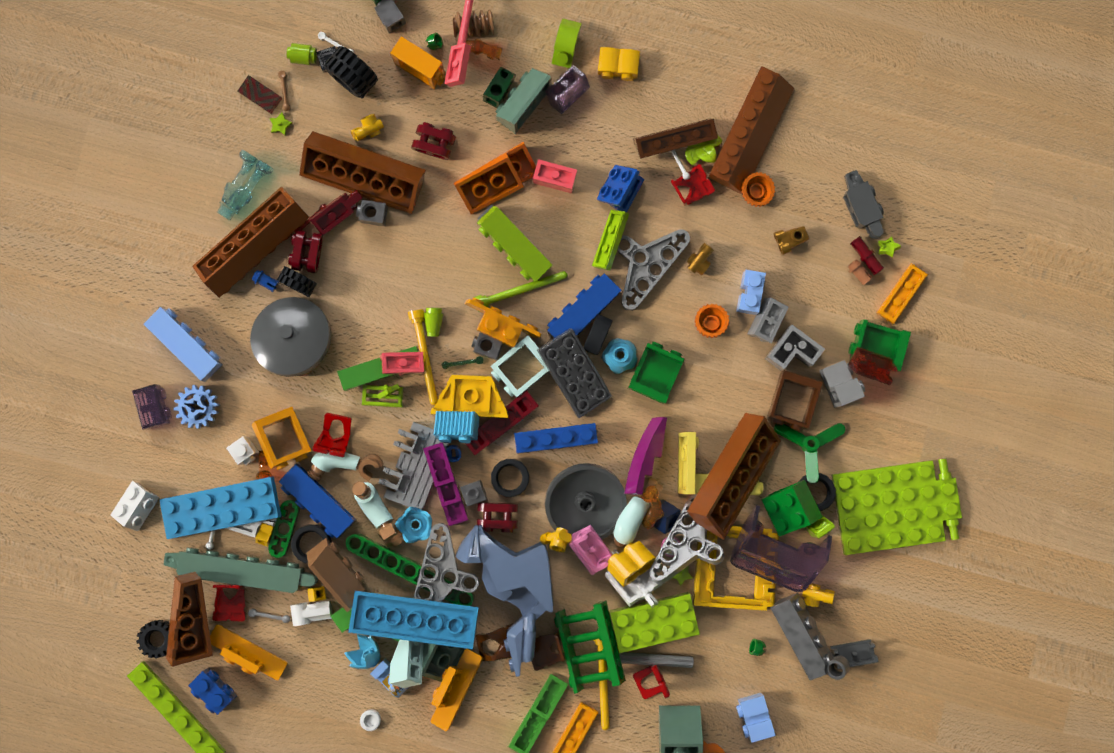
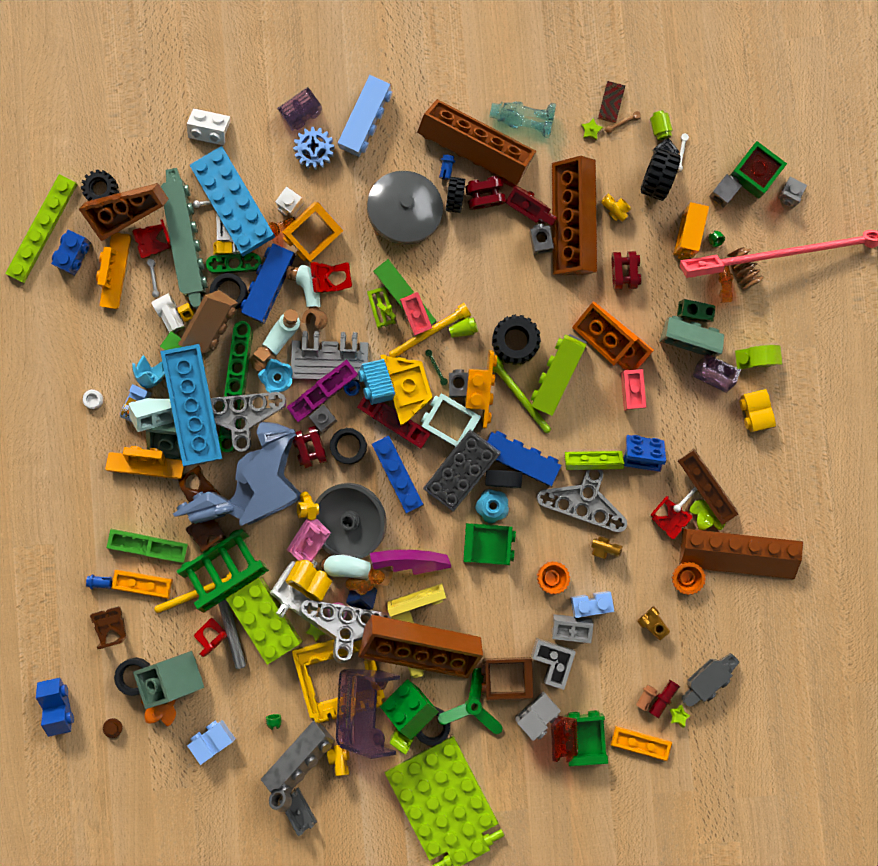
camera: 70 degrees right, 0 degrees up
none -> black tyre [492,314,541,365]

